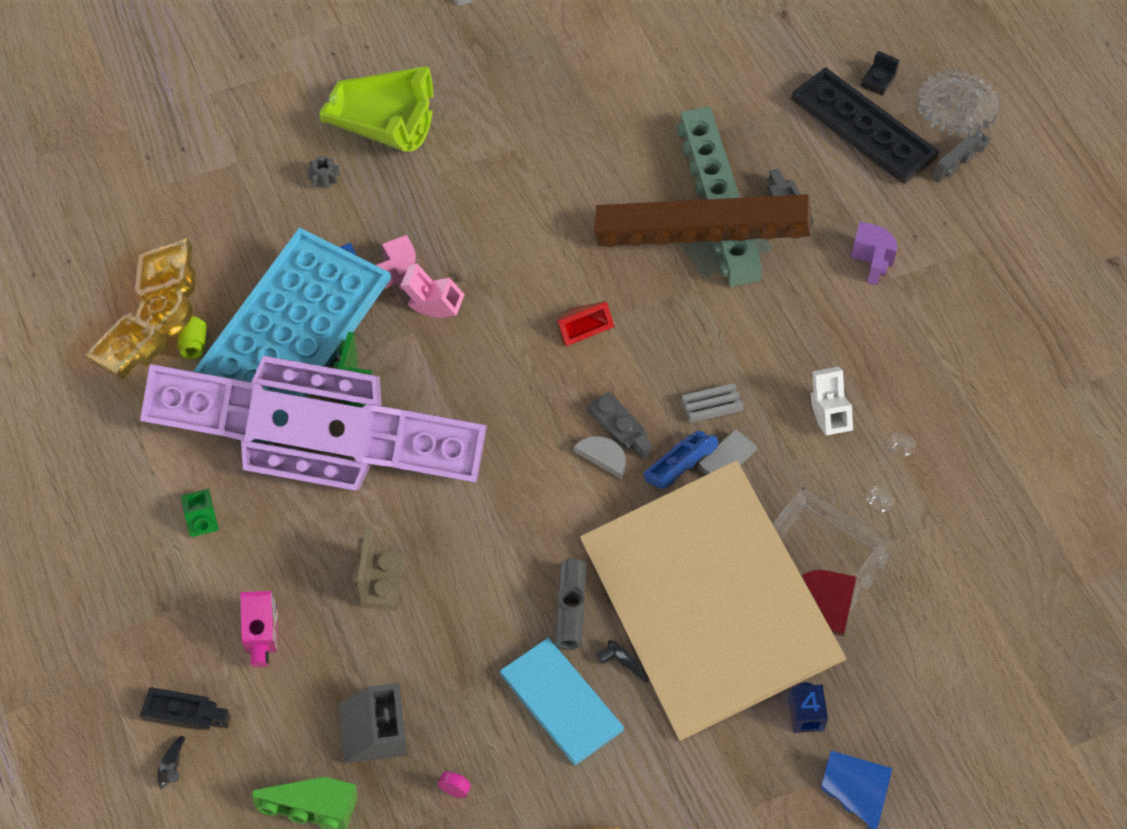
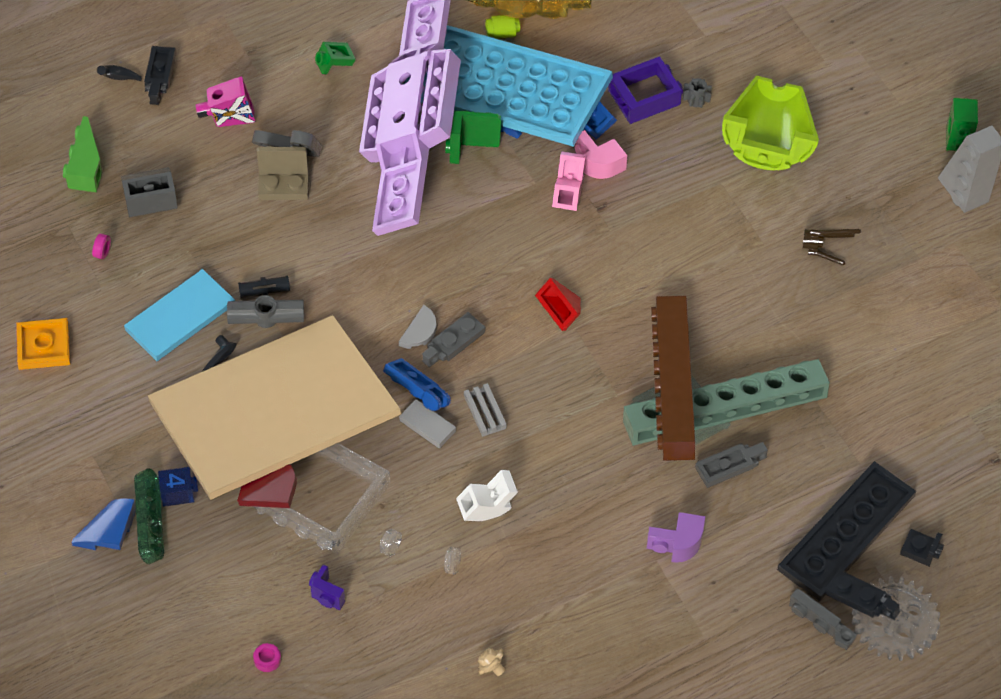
camera: 85 degrees right, 0 degrees up
none -> clear green beam [134,468,164,565]
none -> black pin [238,275,290,298]
none -> dark grey beam [252,130,322,157]
none -> dark pink tile [253,643,281,672]
none -> dark purple bracket [309,565,345,610]
none -> tan plant [478,648,505,676]
none -> dark purple window [608,56,683,124]
none -> dark brown plant [803,229,861,265]
none -> black hinge [825,569,900,621]

